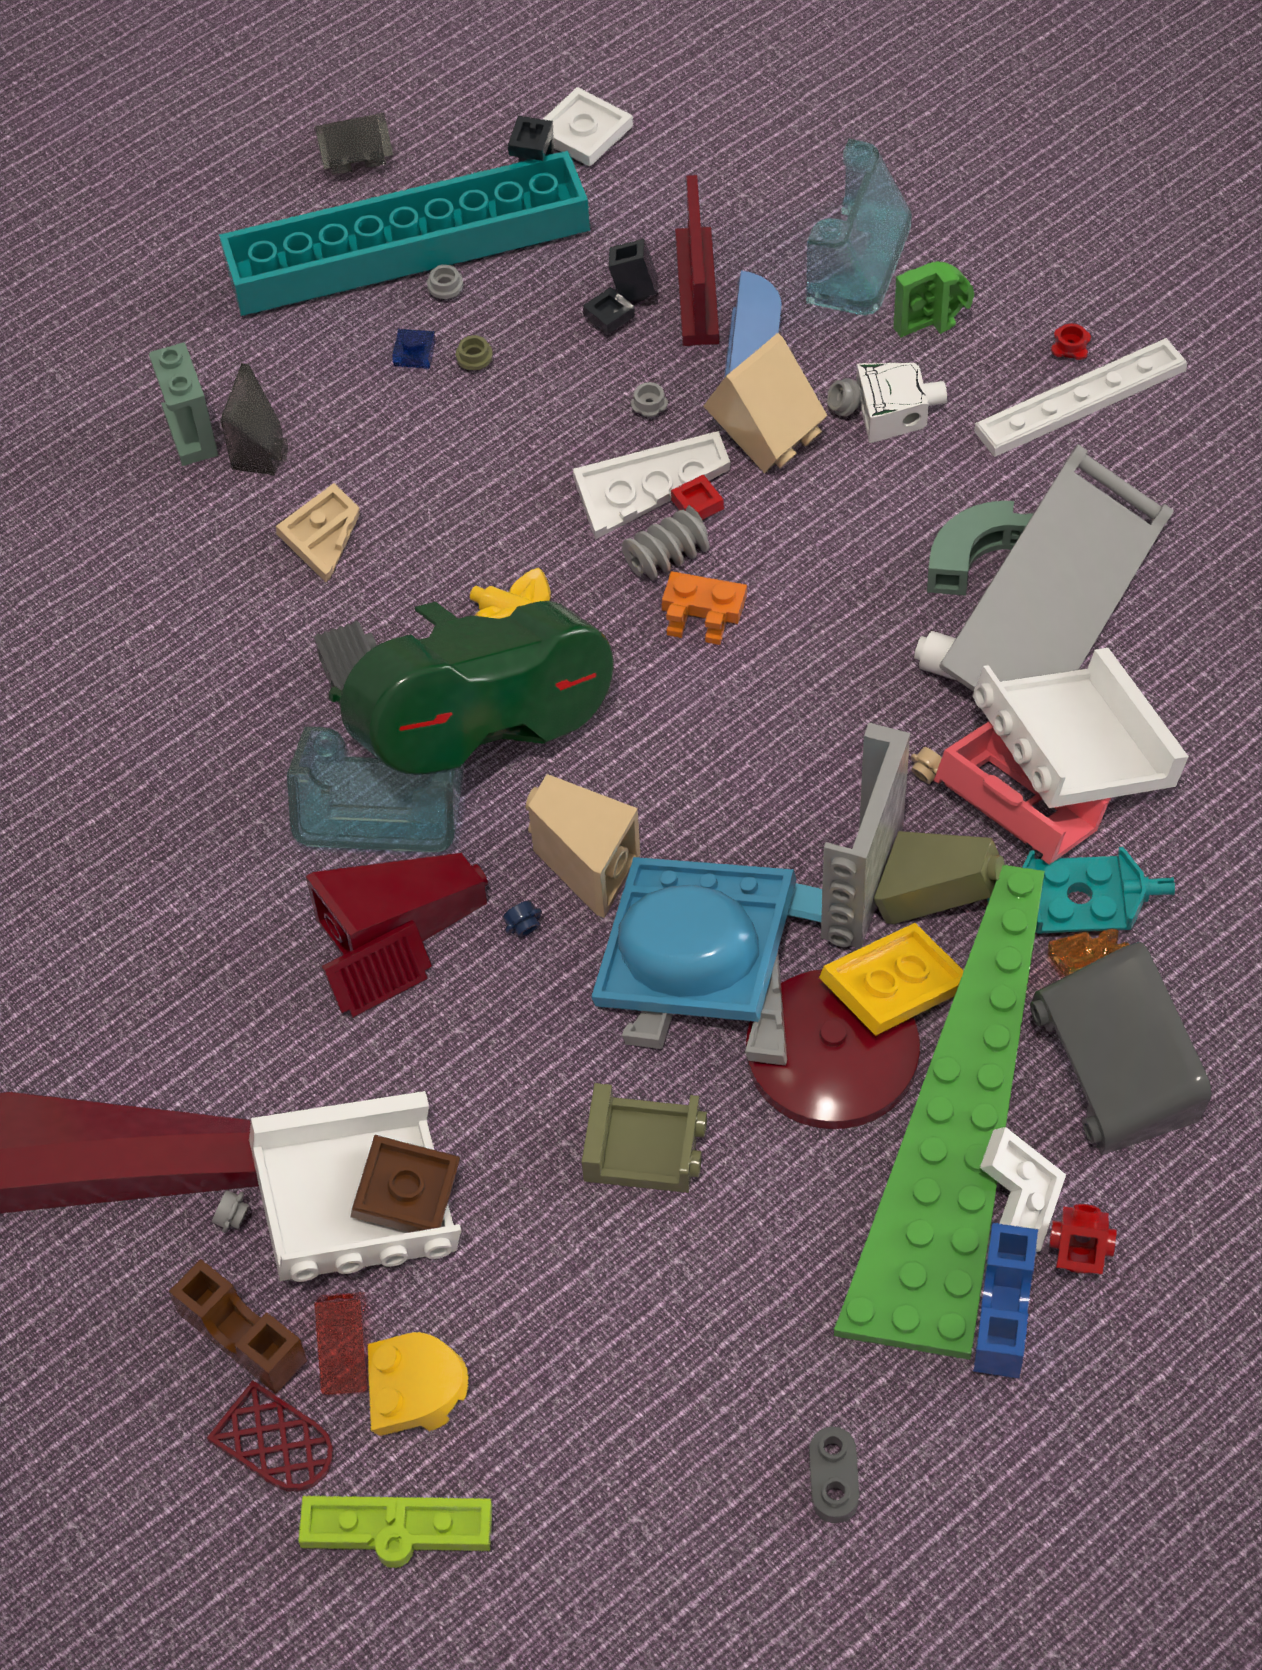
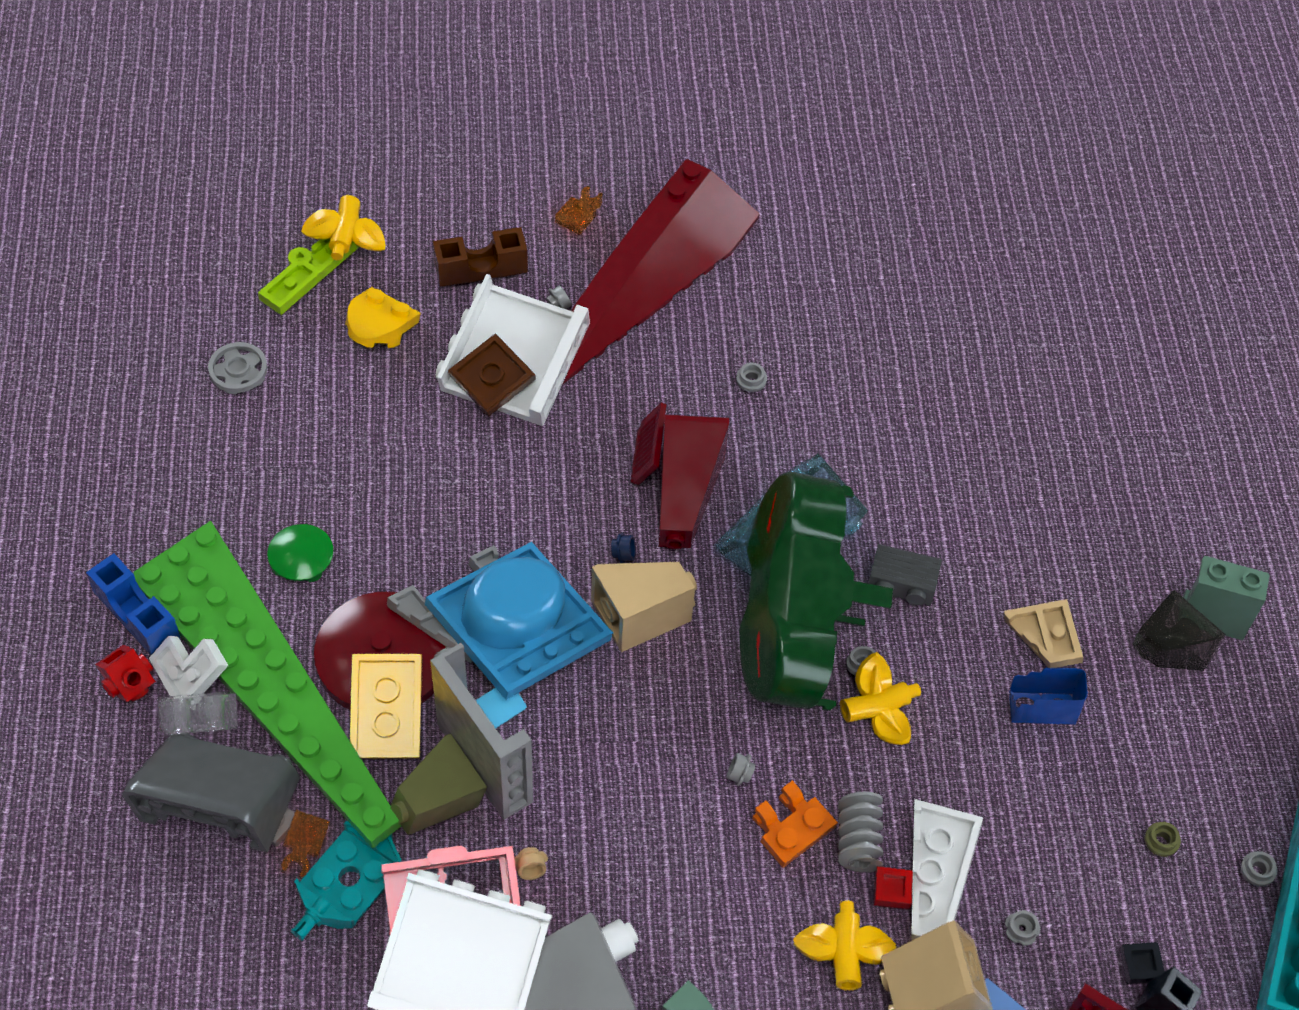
camera: 120 degrees right, 0 degrees up
dark red window [207,1380,333,1491] -> none
clear red bracket [314,1292,368,1395] -> none
clear blue plate [392,329,436,369] -> none
olive panel [582,1083,707,1193] -> none
dark grey plate [809,1427,859,1523] -> none
none -> clear brick [158,691,238,735]
none -> light grey wheel [208,342,268,394]
none -> green dish [267,524,334,582]
none -> yellow plant [301,195,386,260]
none -> clear orange plate [555,186,603,235]
none -> light grey plate [726,753,756,786]
none -> light grey plate [736,362,767,392]
none -> yellow plant [793,900,896,990]
none -> blue piece [1009,668,1087,725]

